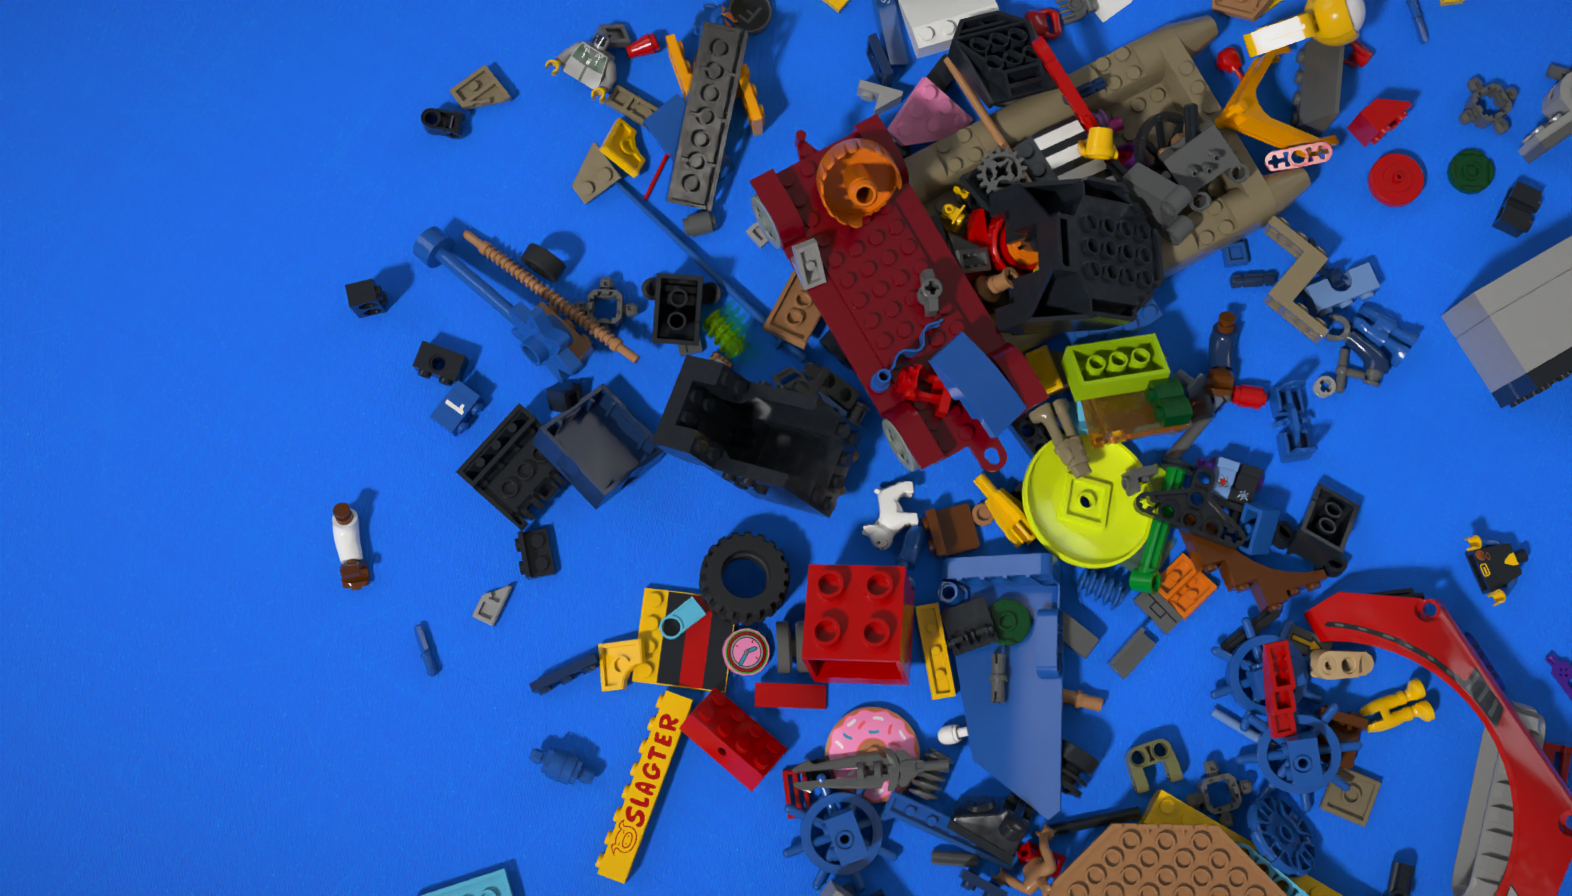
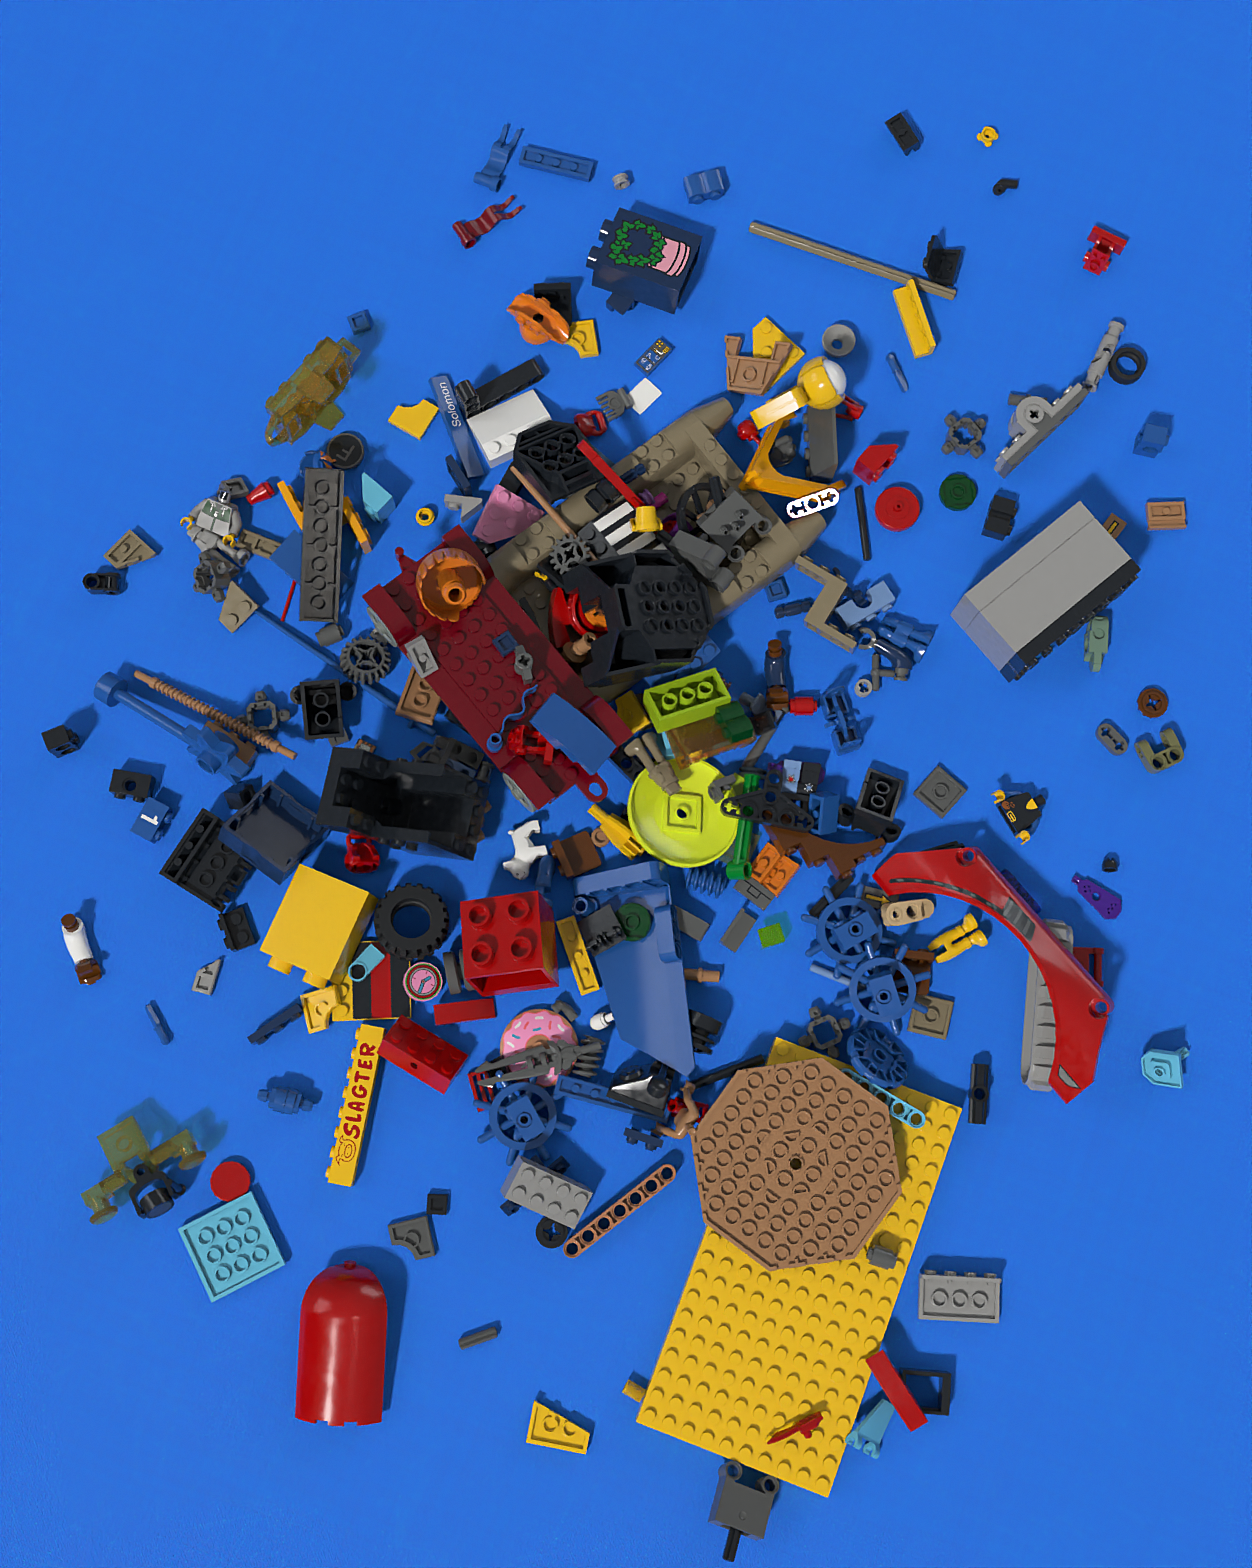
camera: 15 degrees left, 0 degrees up
black tyre [520,243,566,282] -> none
yellow tile [599,117,646,178] -> none
clear neon green piece [702,307,750,359] -> none
dark grey axle [931,850,979,868] -> none
yellow hinge [940,204,966,238] -> none
dark grey slope [947,231,991,275] -> none
dark grey pin [989,654,1008,704] -> none
olive piece [1124,739,1183,795] -> none
red slope [1263,640,1297,739] -> none
none -> clear yellow piece [81,1116,207,1225]
none -> light grey piece [187,523,250,579]
none -> dark grey piece [193,551,231,603]
none -> red tile [210,1161,251,1202]
none -> yellow brick [260,863,379,990]
none -> dark grey gear [339,635,391,685]
none -> red piece [344,834,381,873]
none -> medium azure slope [362,472,396,524]
none -> yellow plate [416,508,435,526]
none -> dark blue tile [492,630,520,658]
none -> dark grey arm [551,1000,579,1022]
none -> black wheel [584,478,620,514]
none -> clear neon green panel [757,923,785,950]
none -> dark grey piece [768,435,797,468]
none -> black piece [854,487,871,561]
none -> dark grey tile [913,766,967,819]

